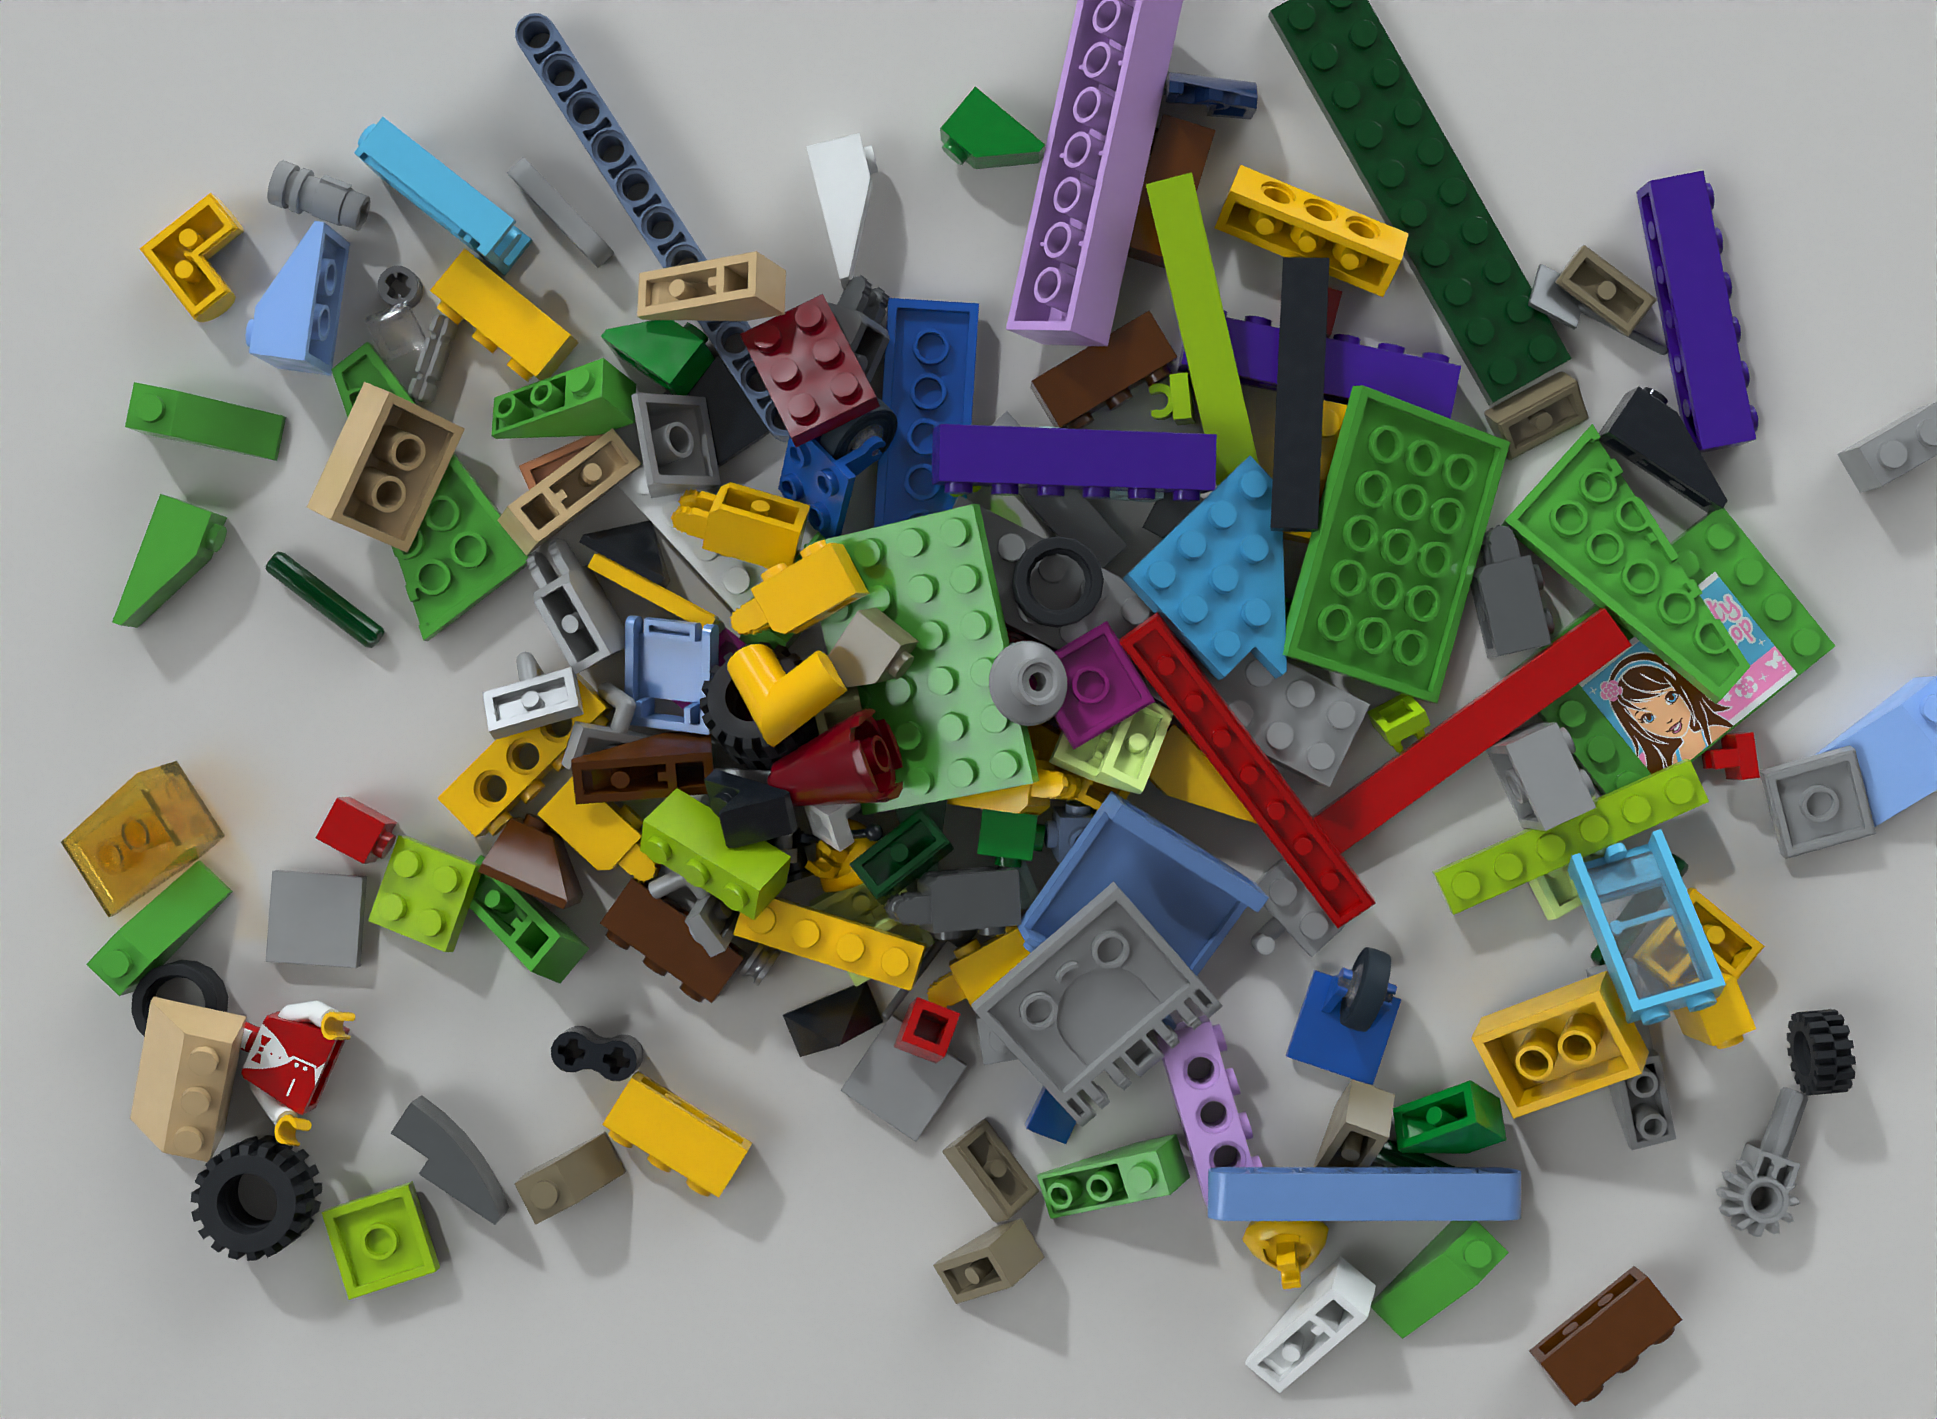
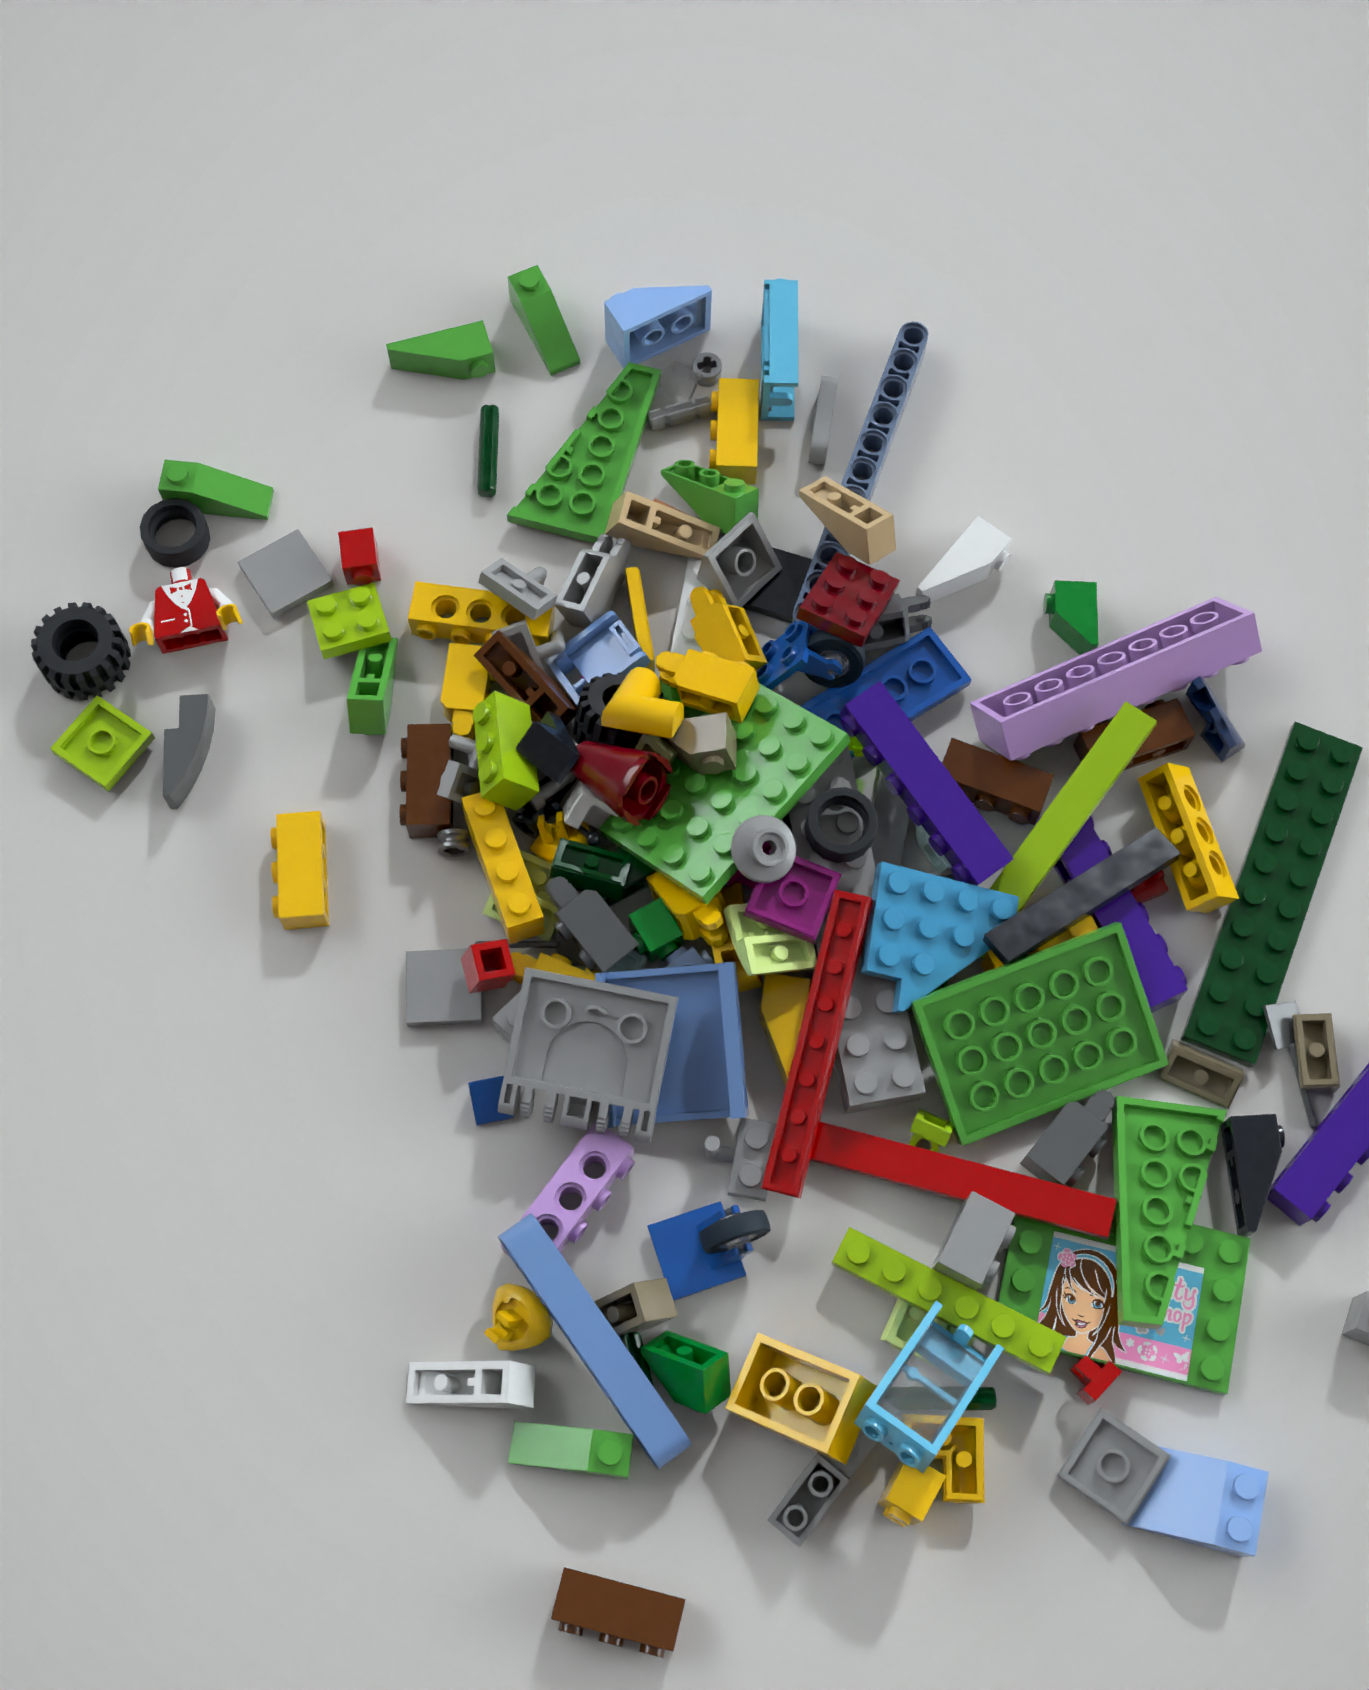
camera: 50 degrees right, 20 degrees down
clear yellow slope [61,761,225,917] -> none
tan slope [130,996,246,1162] -> none
yellow brick [139,193,244,322] -> none
light grey axle [267,160,371,231] -> none
tan slope [307,382,465,553] -> none
reddish brown slope [478,813,584,909] -> none
dark tan slope [514,1132,626,1225] -> none
black axle [551,1026,643,1081] -> none
black slope [579,520,670,588] -> none
green slope [601,320,715,396] -> none
black slope [783,981,884,1057] -> none
dark tan slope [933,1218,1045,1304] -> none
dark tan slope [942,1118,1039,1223] -> none
bright green slope [1037,1134,1190,1219] -> none
lime tile [1149,372,1196,425] -> none
light grey gear [1716,1087,1808,1237] -> none
black tyre [1787,1009,1856,1095] -> none

